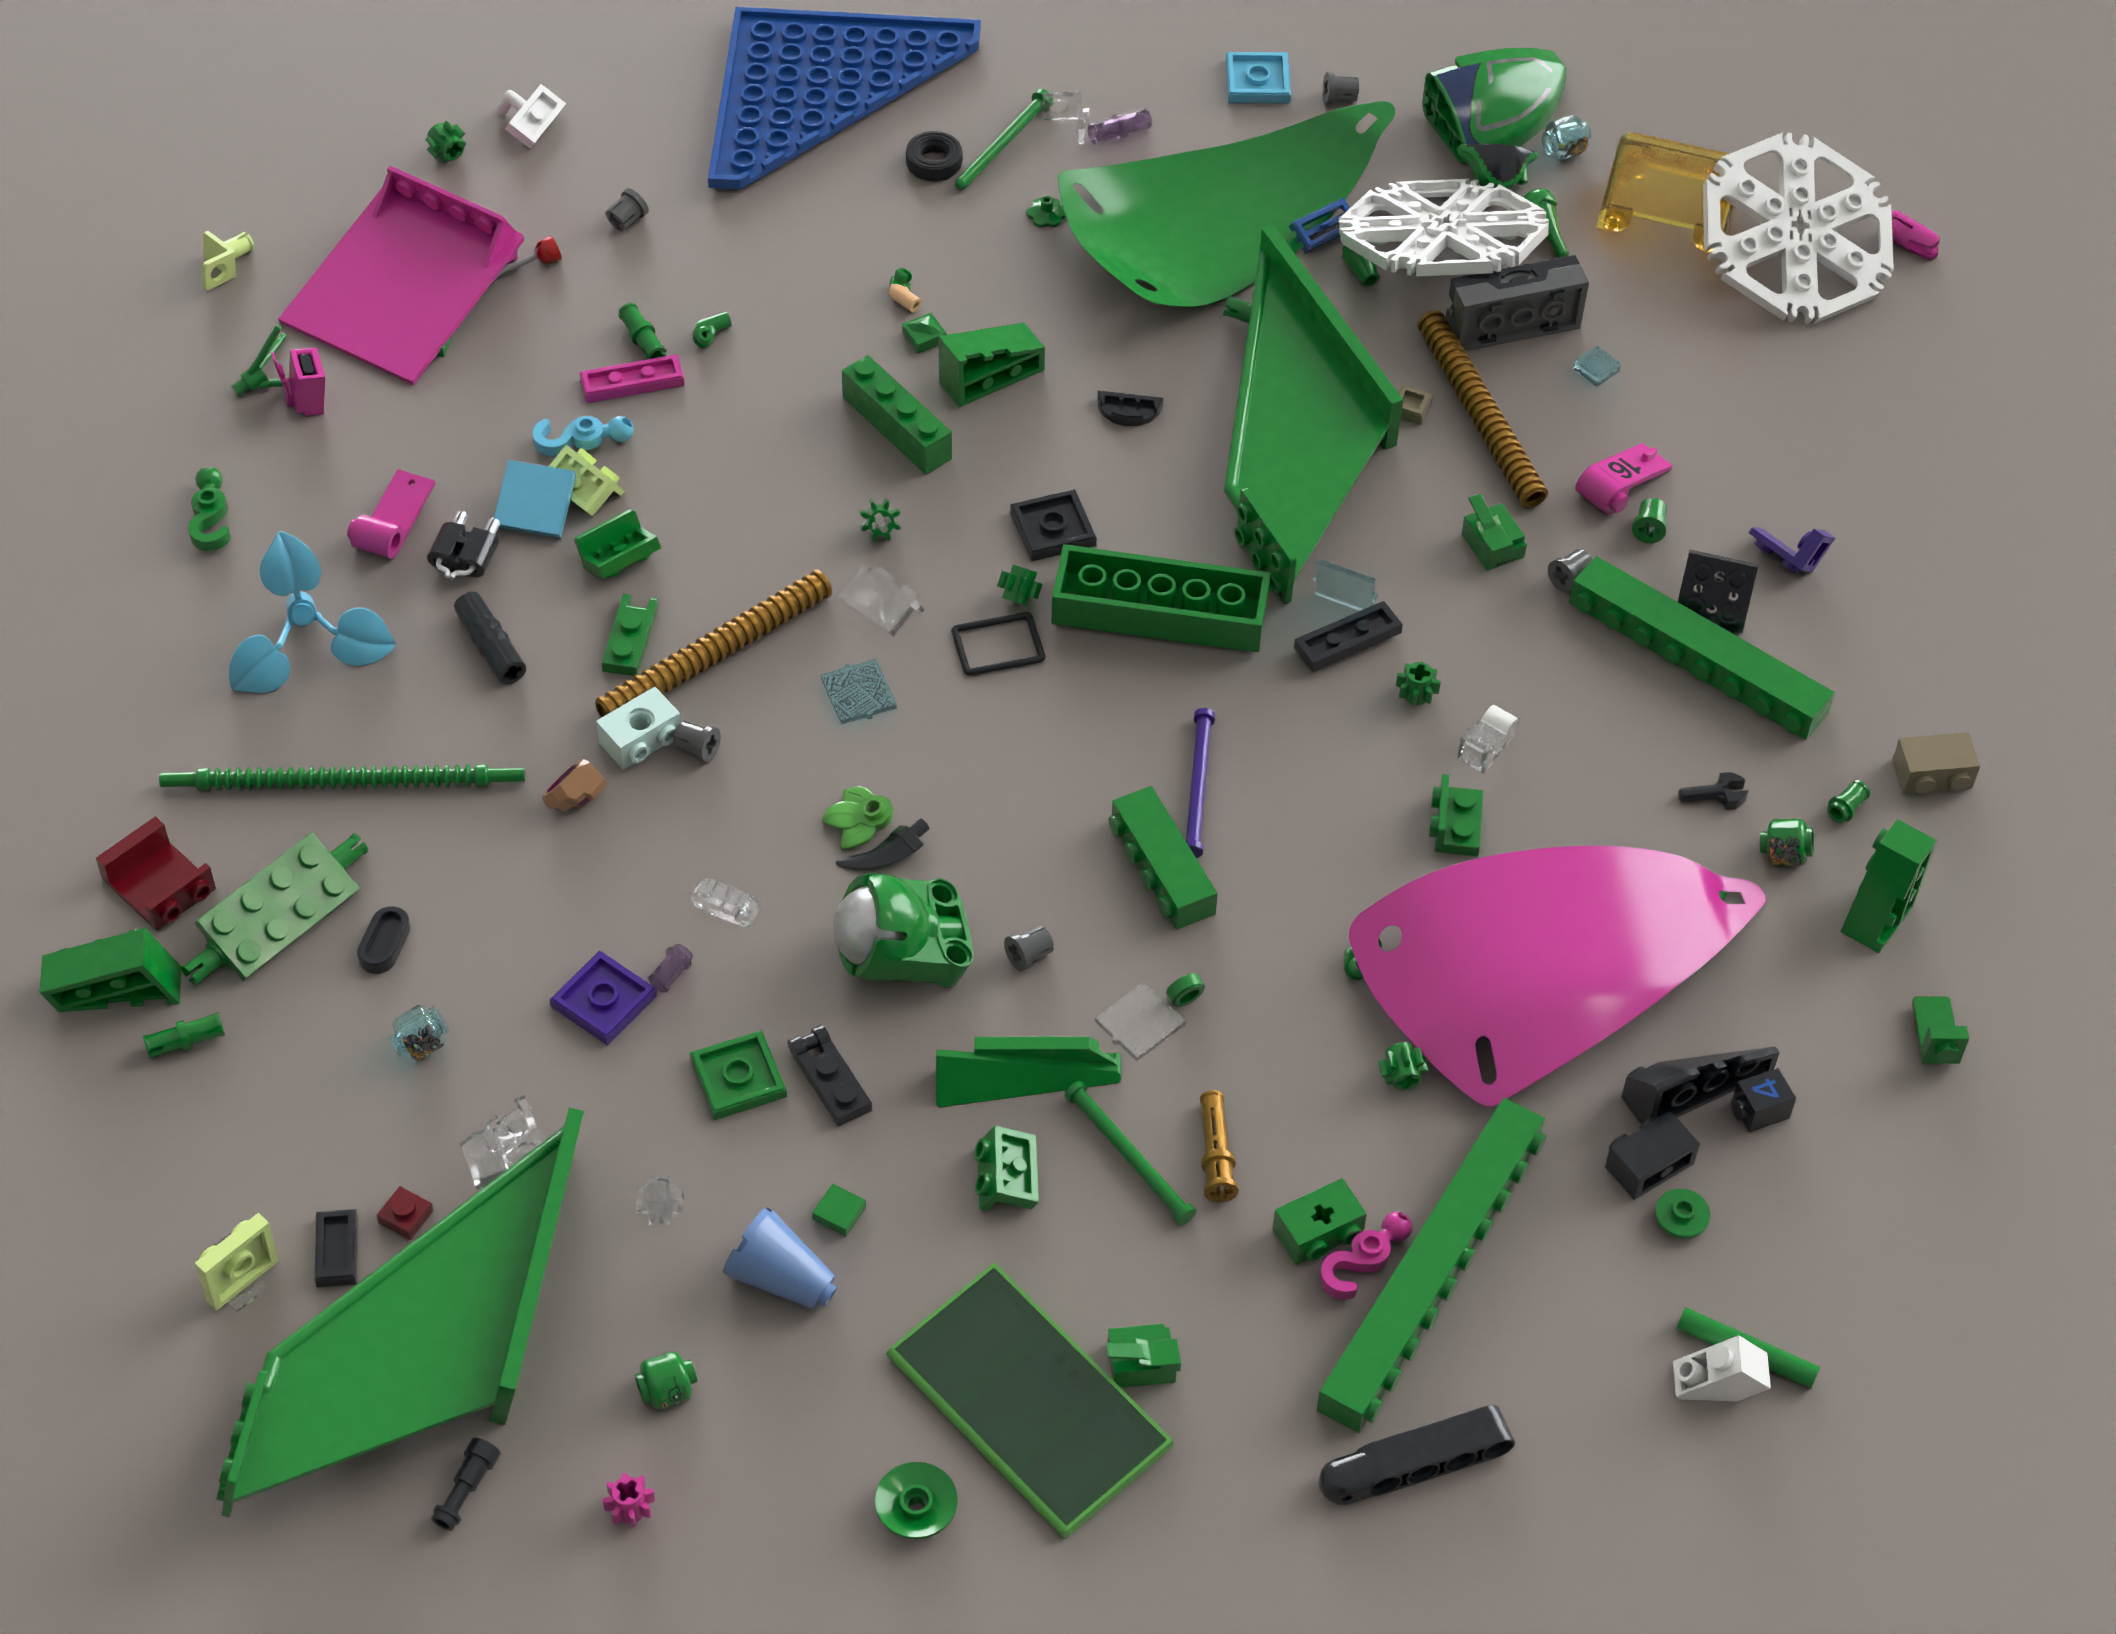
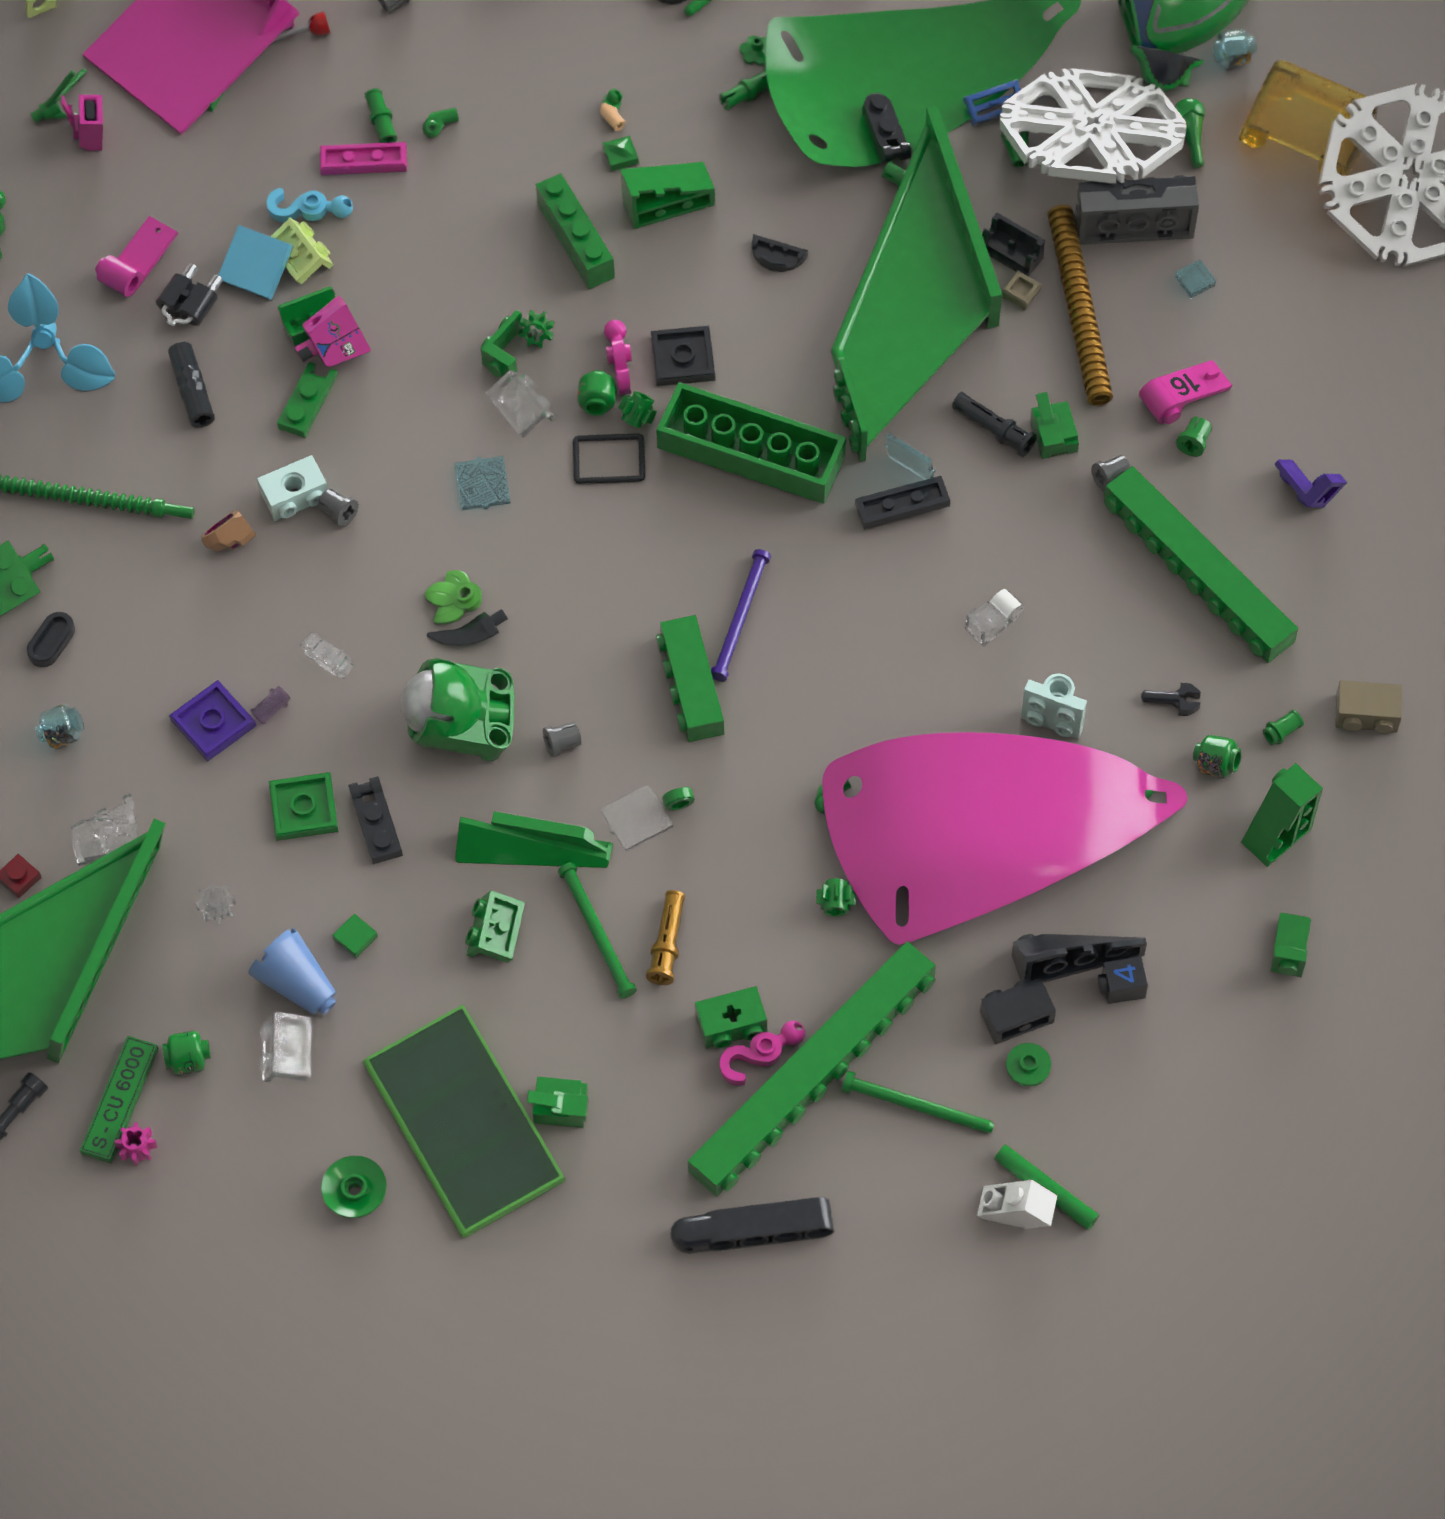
camera: 15 degrees right, 10 degrees up
pearl gold piece [595,570,832,718] -> none
green gear [1395,661,1441,706] -> none
green bracket [1429,774,1483,857] -> none
black plate [1677,549,1759,633] -> none
none -> green tile [80,1036,159,1164]
none -> clear bracket [259,1012,311,1082]
none -> dark pink torso [294,296,371,367]
none -> green bracket [480,310,522,382]
none -> green head [577,370,617,416]
none -> dark pink piece [603,319,632,396]
none -> green pin [719,69,769,111]
none -> green bar [841,1071,994,1133]
none -> black plate [862,93,912,163]
none -> black pin [952,392,1037,457]
none -> black hinge [982,212,1045,277]
none -> light aqua plate [1021,674,1087,739]

